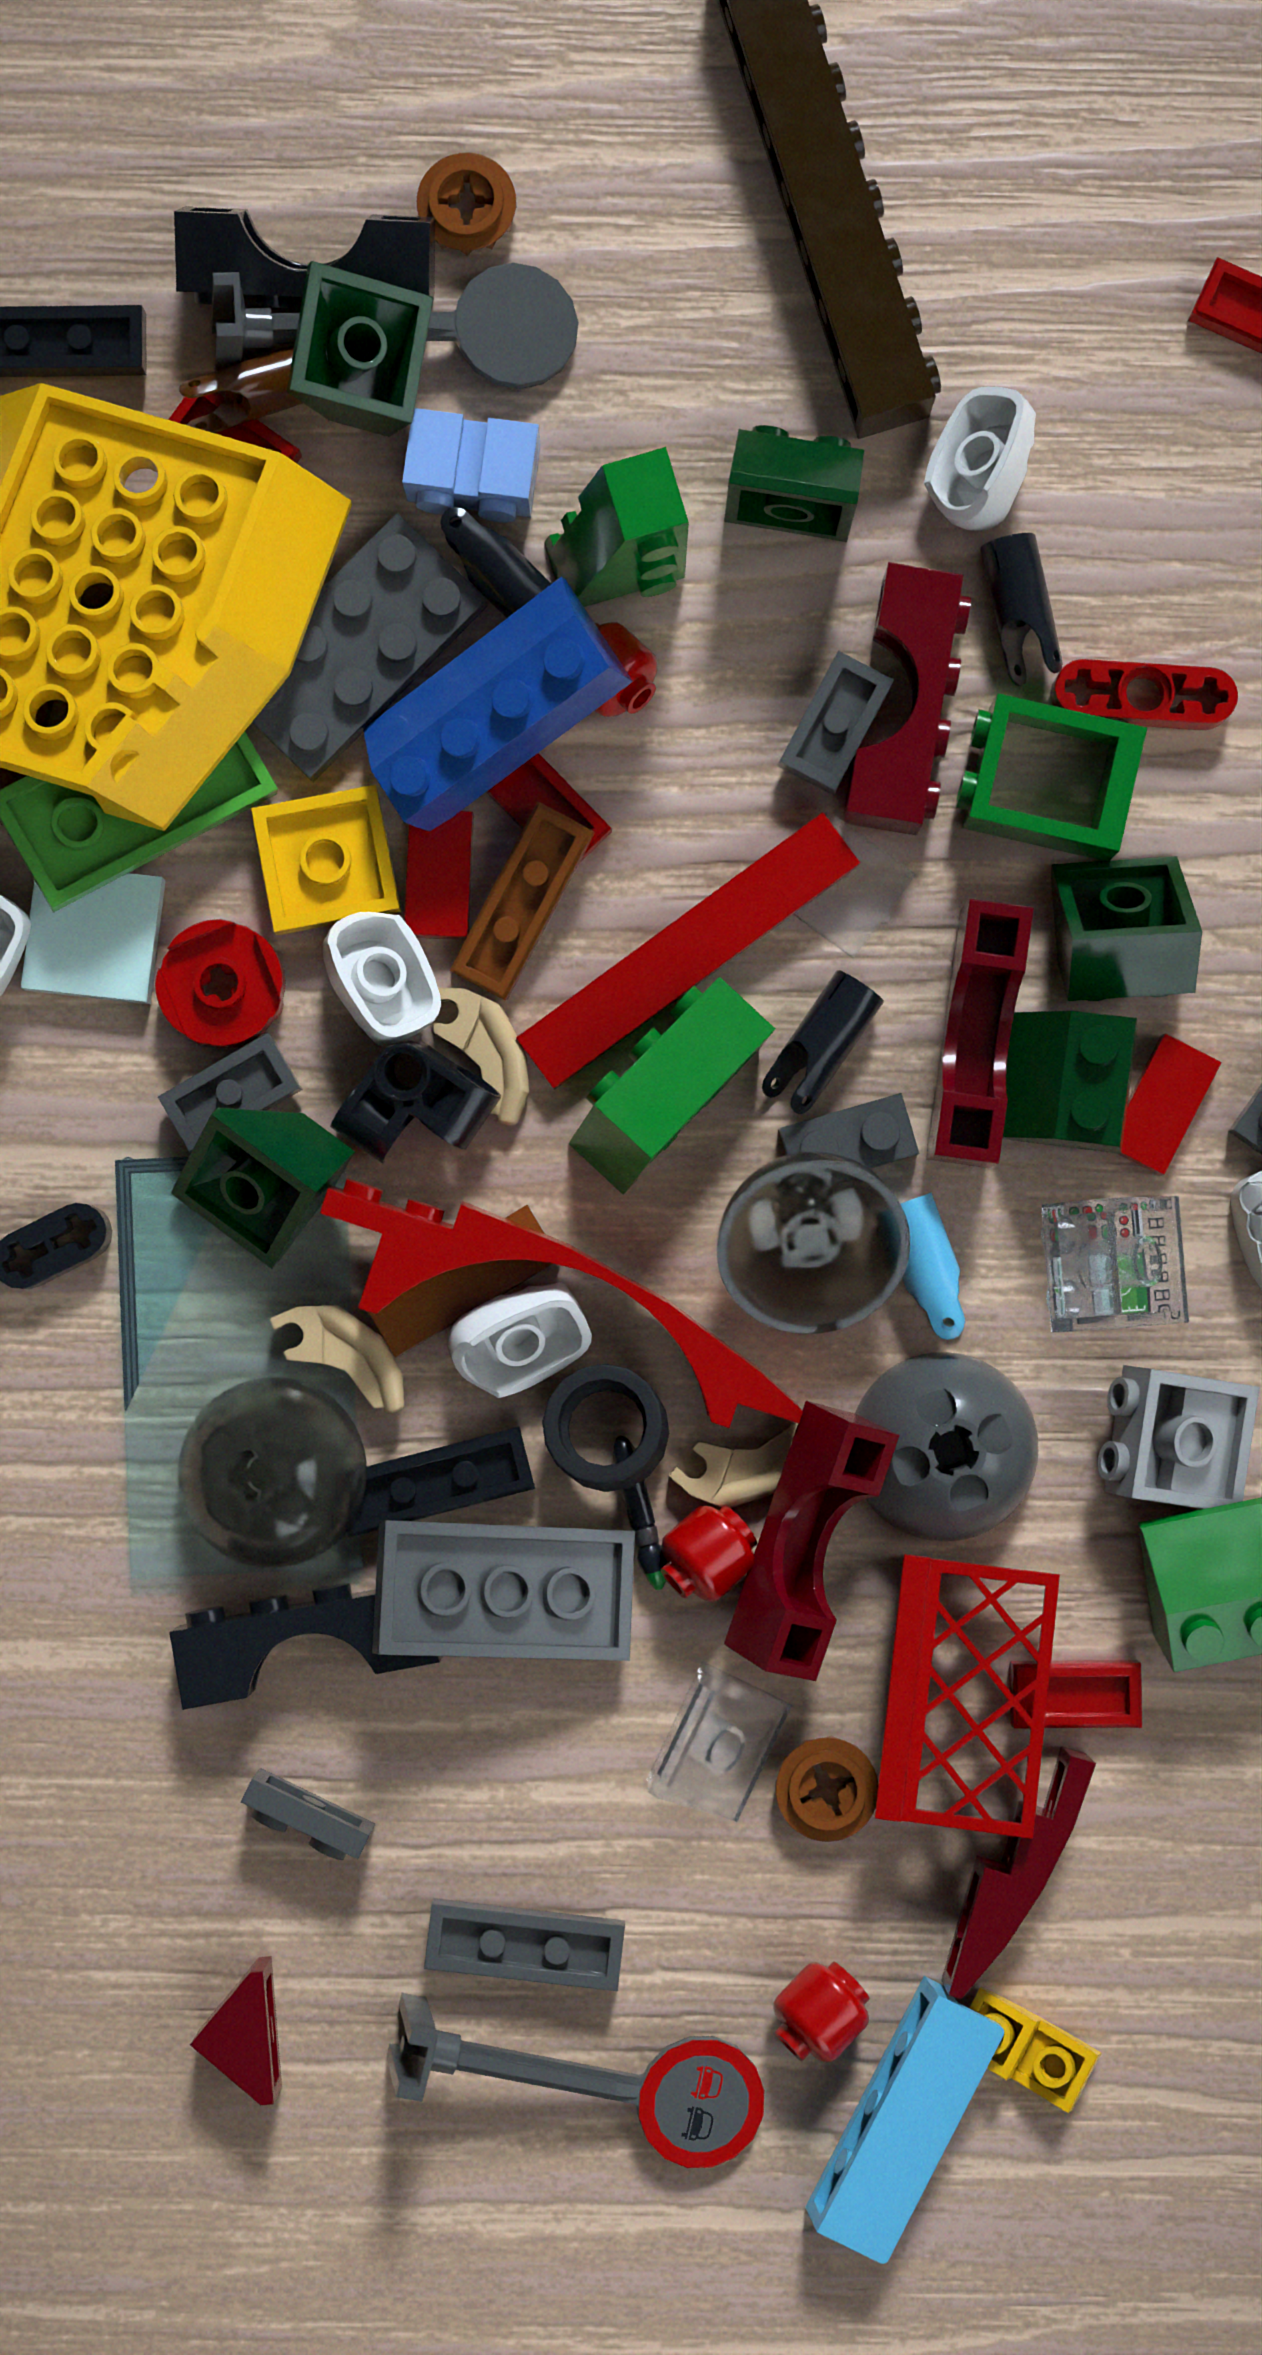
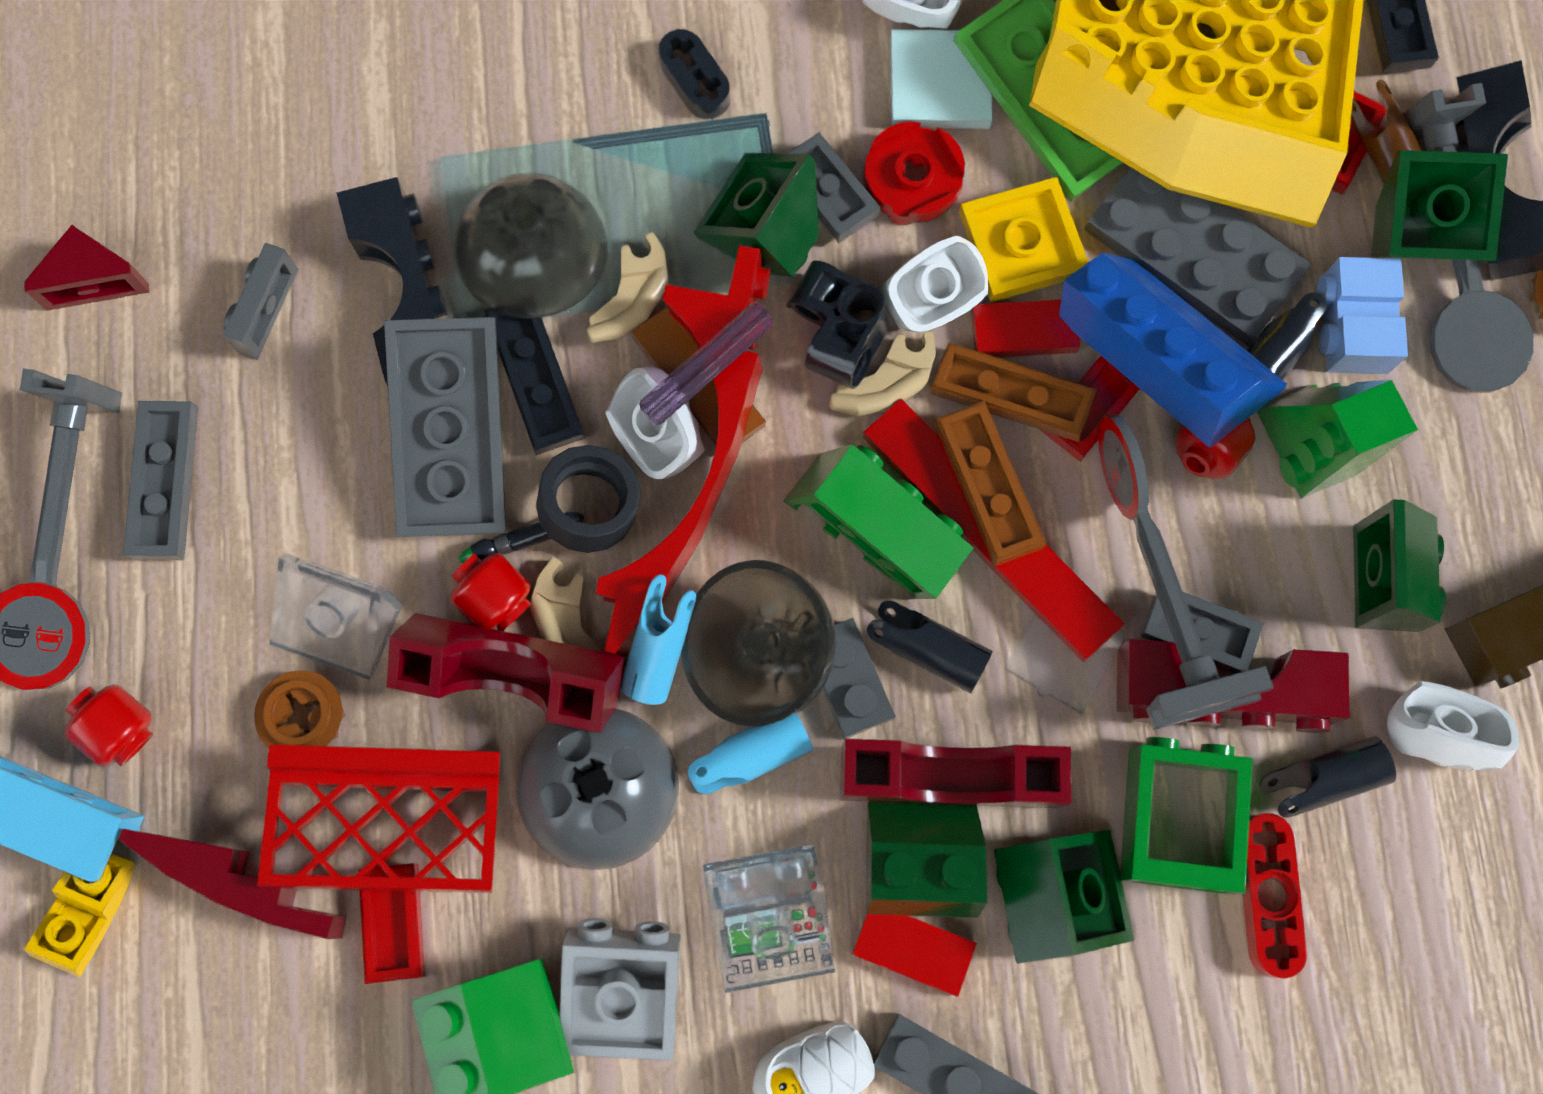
camera: 80 degrees right, 10 degrees down
none -> medium azure piece [620,575,696,705]
none -> clear purple axle [639,302,773,426]
none -> dark orange tile [934,401,1046,567]
none -> dark grey piece [1098,414,1274,730]

